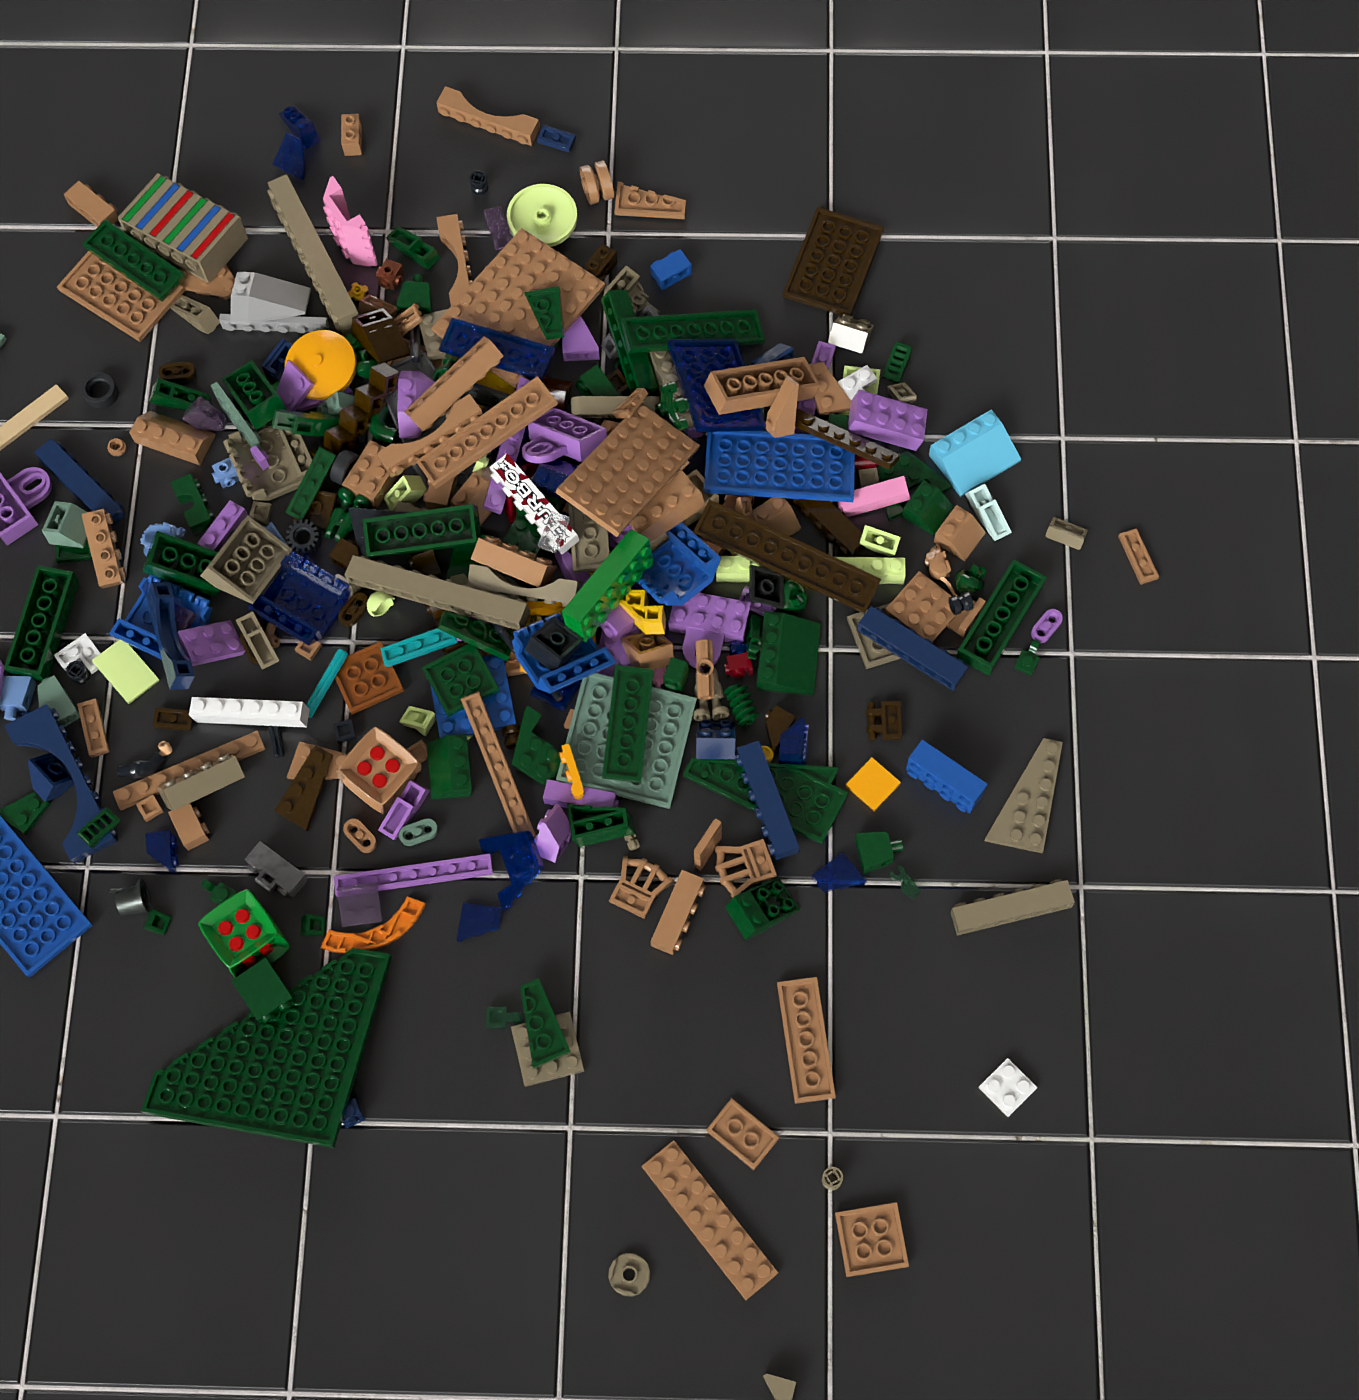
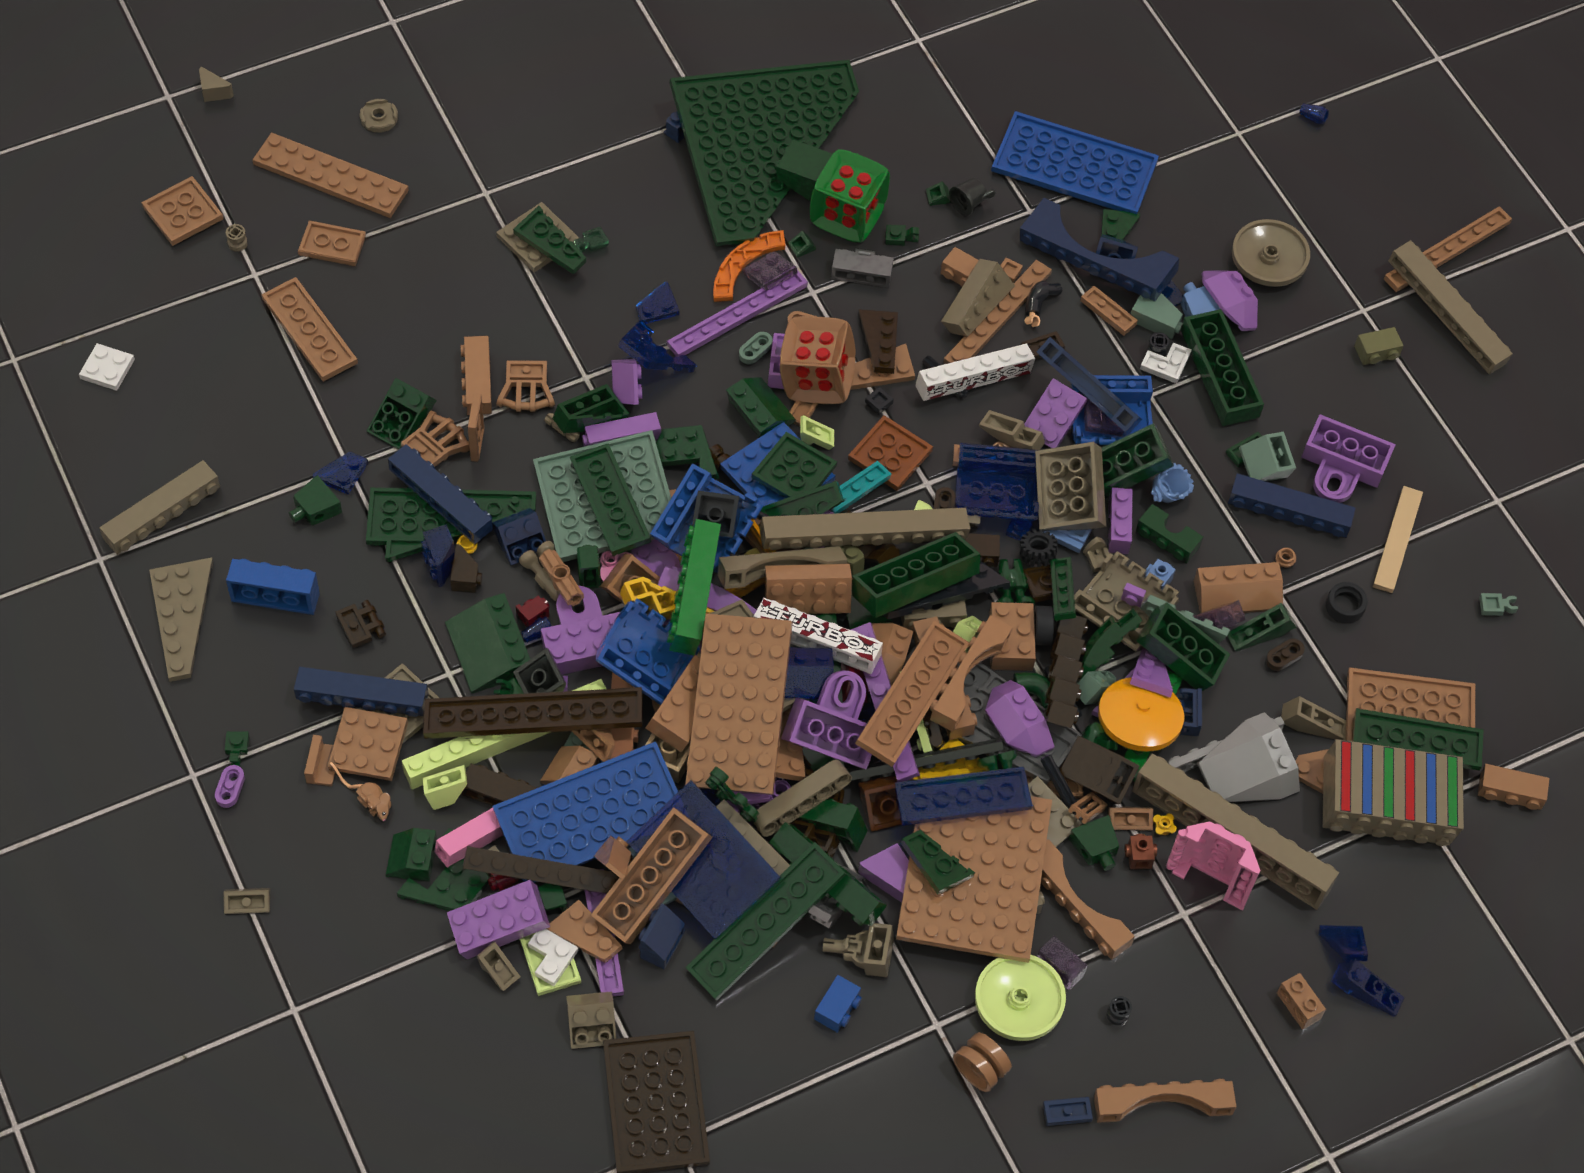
camera: 145 degrees right, 10 degrees down
dark green slope [76,807,121,849] -> none
medium nougat brick [81,509,126,589] -> none
yellowish green tile [92,640,159,704] -> none
clear blue slope [145,830,179,873] -> none
teal axle [306,649,348,718] -> none
dark green slope [386,226,440,270] -> none
medium nougat brick [404,336,503,431] -> none
medium nougat tile [461,692,536,843] -> none
clear tile [537,511,570,553] -> none
light orange hinge [559,744,584,800] -> none
dark brown brick [583,243,617,281] -> none
medium nougat wing [612,388,649,419] -> none
medium nougat wing [615,182,686,219] -> none
dark green piece [724,684,759,728] -> none
dark green plate [747,614,762,660] -> none
light orange tile [846,757,901,811] -> none
dark green slope [882,342,912,383] -> none
clear green plate [889,865,921,900] -> none
medium azure slope [929,409,1021,497] -> none
medium nougat slope [934,505,986,562] -> none
black wheel [948,592,974,615] -> none
dark green piece [955,564,987,594] -> none
dark green brick [956,559,1047,676] -> none
light aqua slope [965,484,1012,541] -> none
medium nougat tile [1118,528,1159,585] -> none

